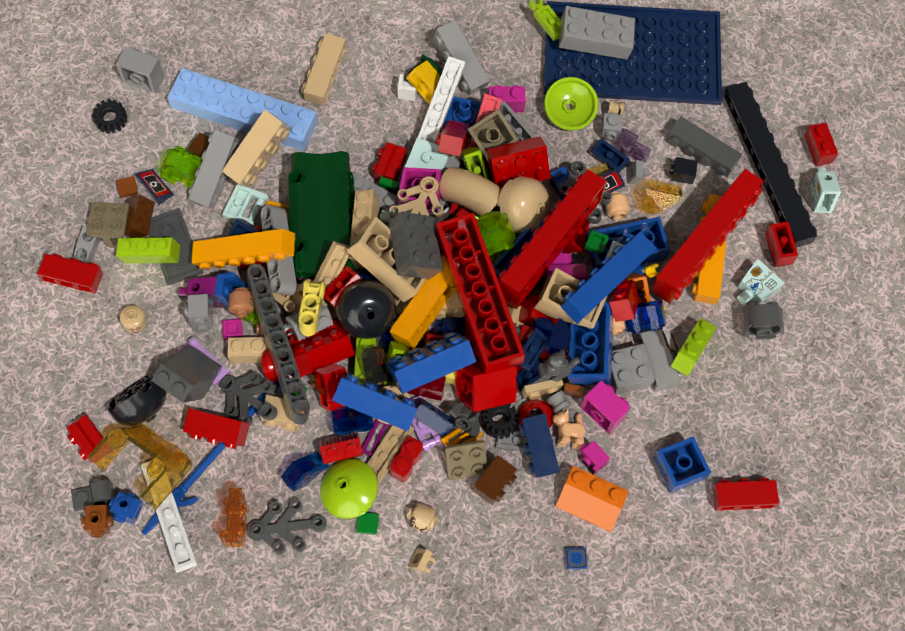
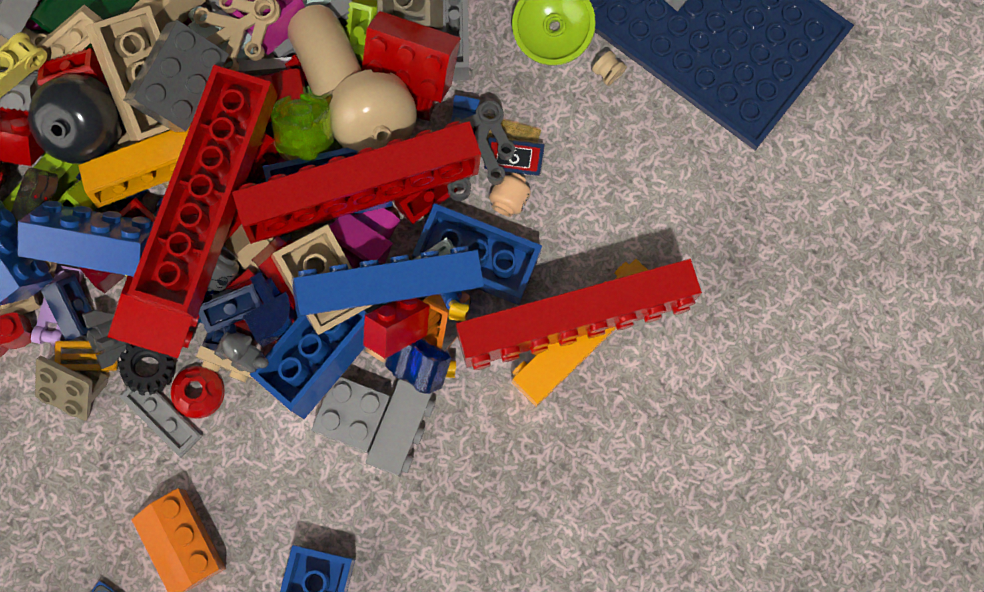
camera: 35 degrees right, 10 degrees up
reddish brown brick [473,455,517,505] -> none
dark blue brick [519,413,560,478] -> none
light grey wheel [546,390,571,414] -> none
light nougat animal [552,409,585,450] -> none
dark orange tile [563,383,585,398] -> none
dark pink brick [578,441,610,475] -> none
dark pink brick [581,380,630,435] -> none
green tile [585,230,609,255] -> none
dark blue slope [590,138,630,173] -> none
light grey brick [601,113,622,141] -> none
clear purple brick [617,128,651,163] -> none
light grey tile [627,160,649,185] -> none
clear yellow slope [641,178,682,214] -> none
sticker [660,330,679,352] -> none
dark grey brick [667,116,742,177] -> none
black brick [669,157,698,184] -> none
lime brick [671,318,717,376] -> none
black brick [723,81,817,248] -> none
light aqua torso [737,259,785,305] -> none
dark grey brick [743,301,784,340] -> none
red brick [765,222,798,267] -> none
red brick [804,122,838,166] -> none
light aqua torso [811,167,841,213] -> none

